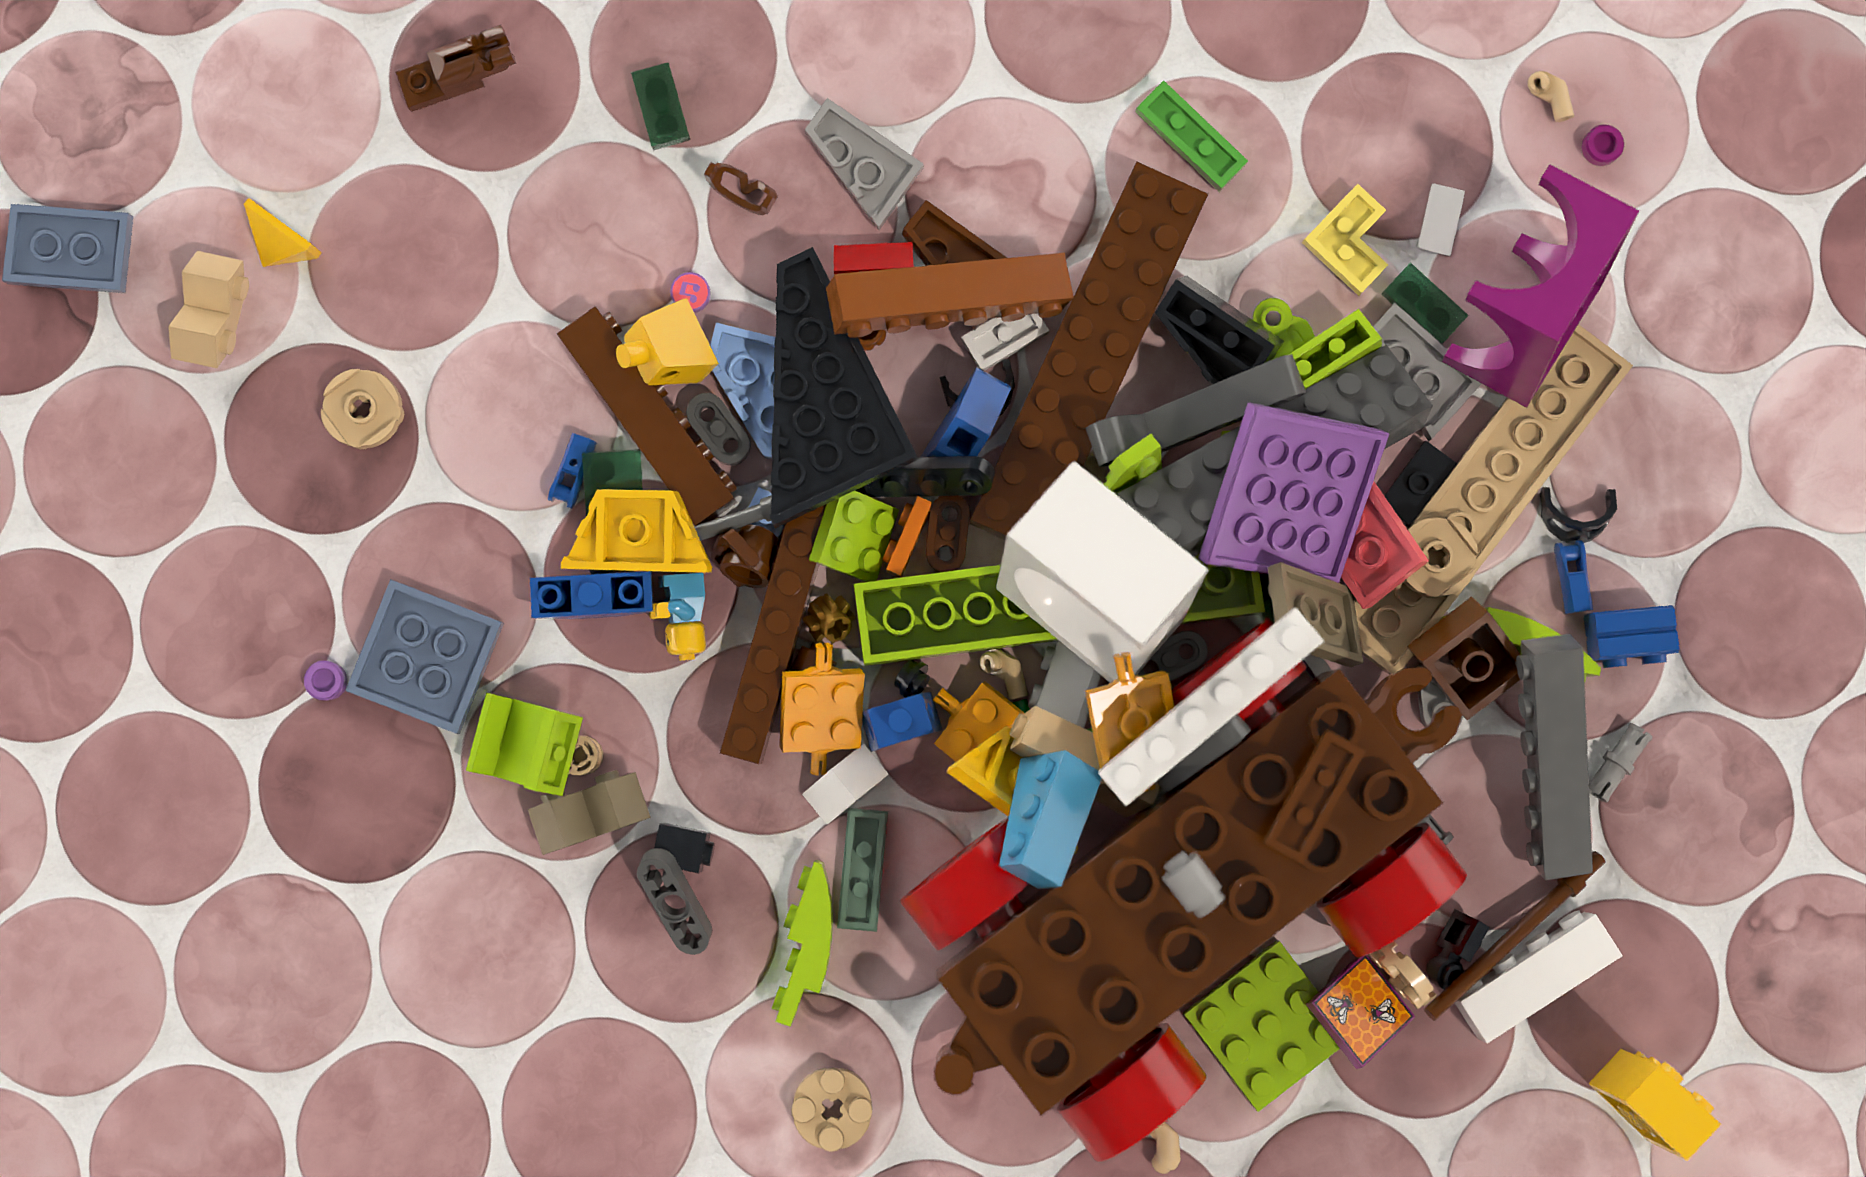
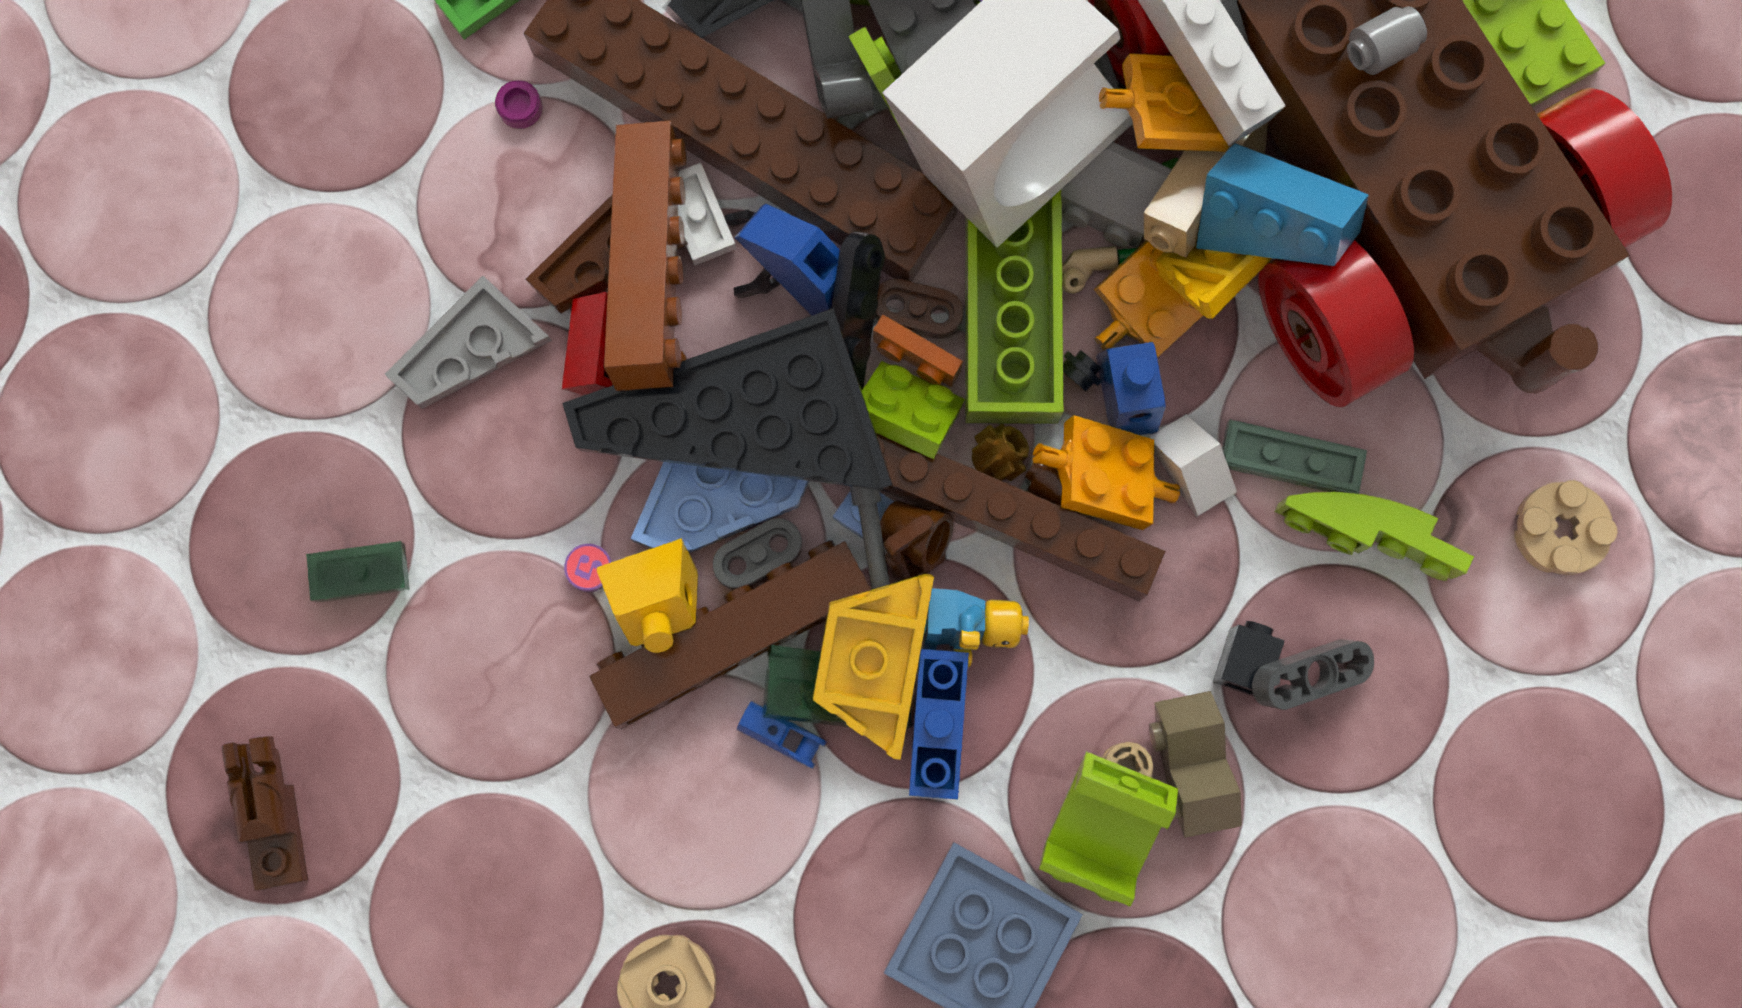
camera: 80 degrees left, 5 degrees down
reddish brown helmet [704,162,778,215] -> none
none -> magenta tile [495,80,543,129]

